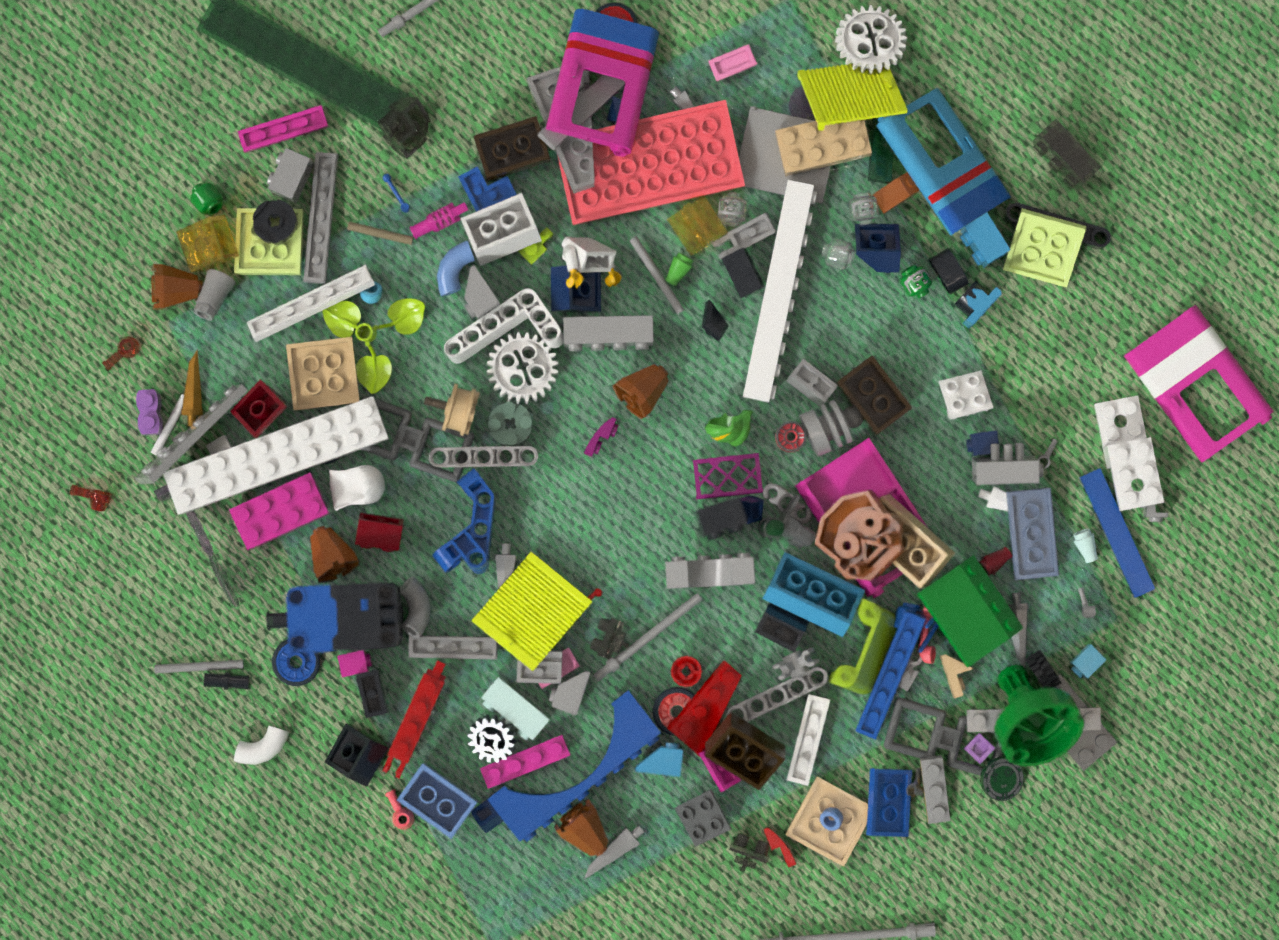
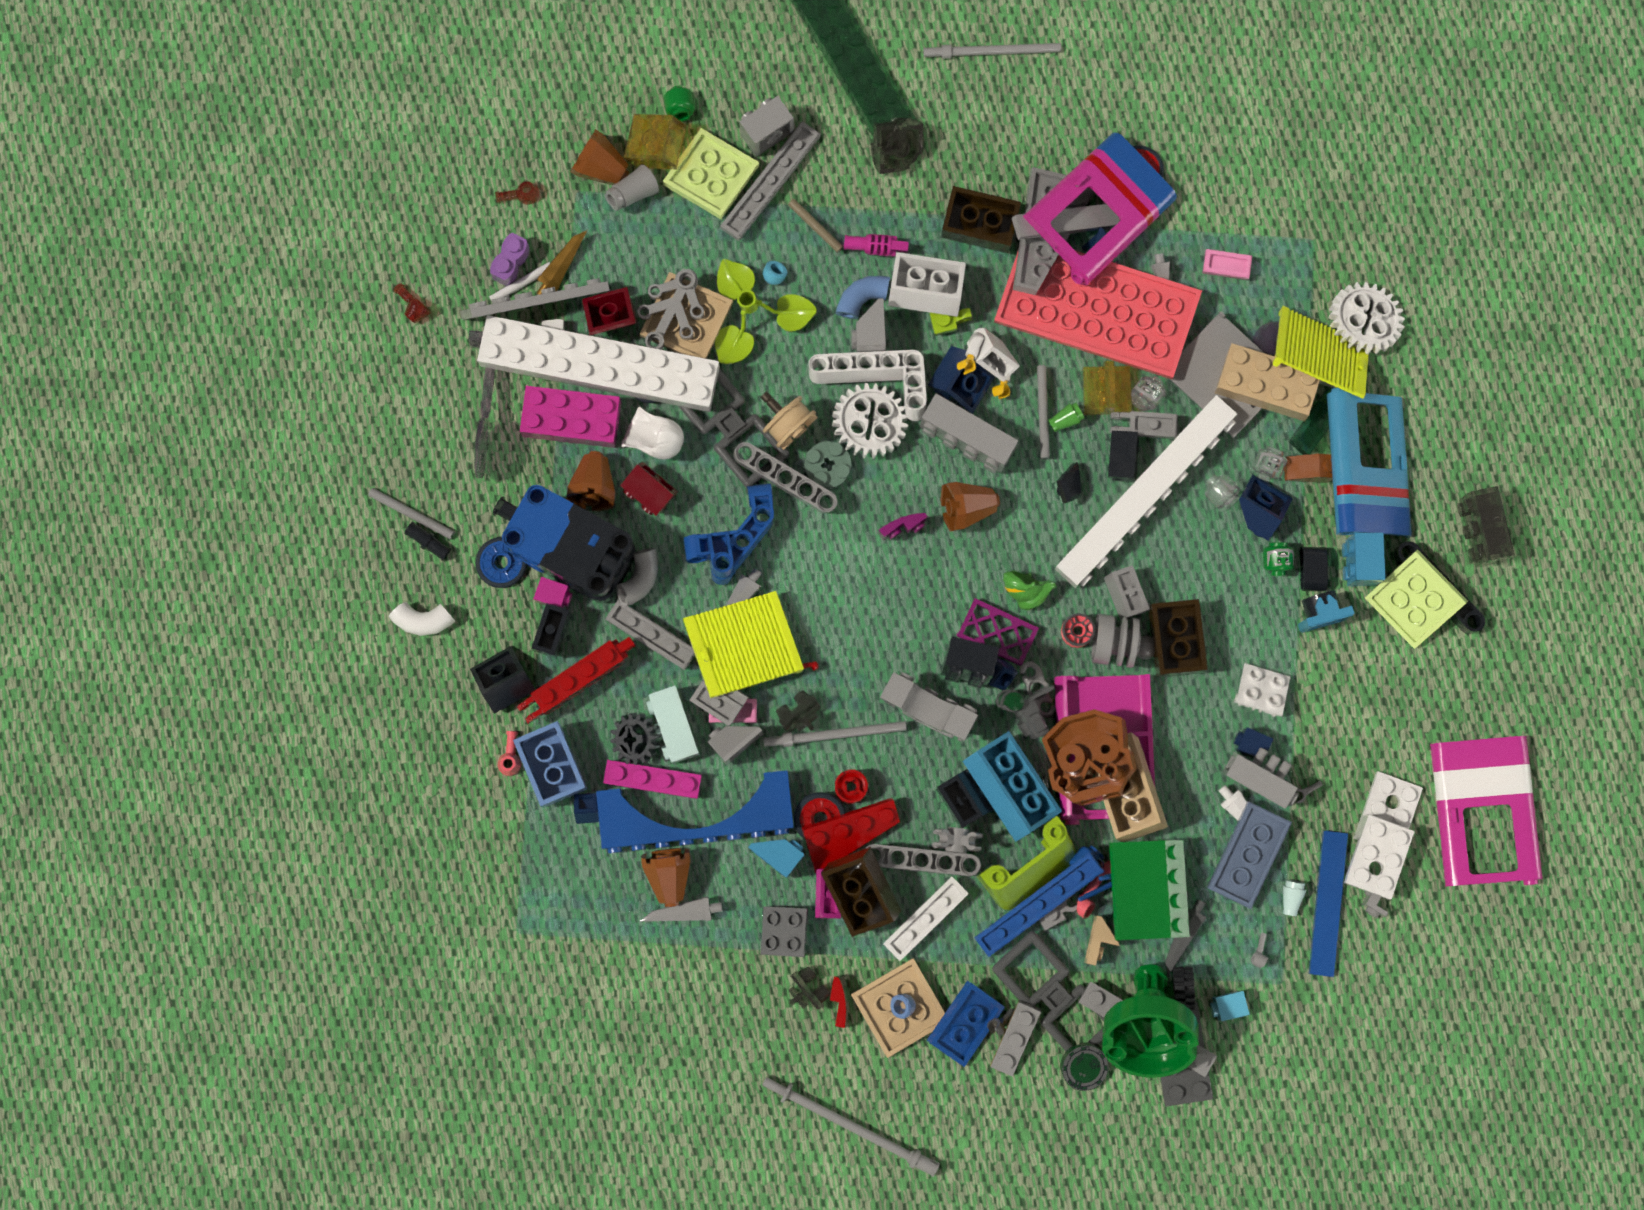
camera: 30 degrees right, 5 degrees down
dark pink plate [237,105,328,153] -> none
white tile [246,265,375,342] -> none
black plate [253,200,298,245] -> none
blue hinge [383,174,410,213] -> none
blue plate [458,166,517,212] -> none
medium lavender plate [963,733,995,764] -> none
dark red cone [979,547,1012,576] -> none
none -> light grey plant [637,269,704,350]

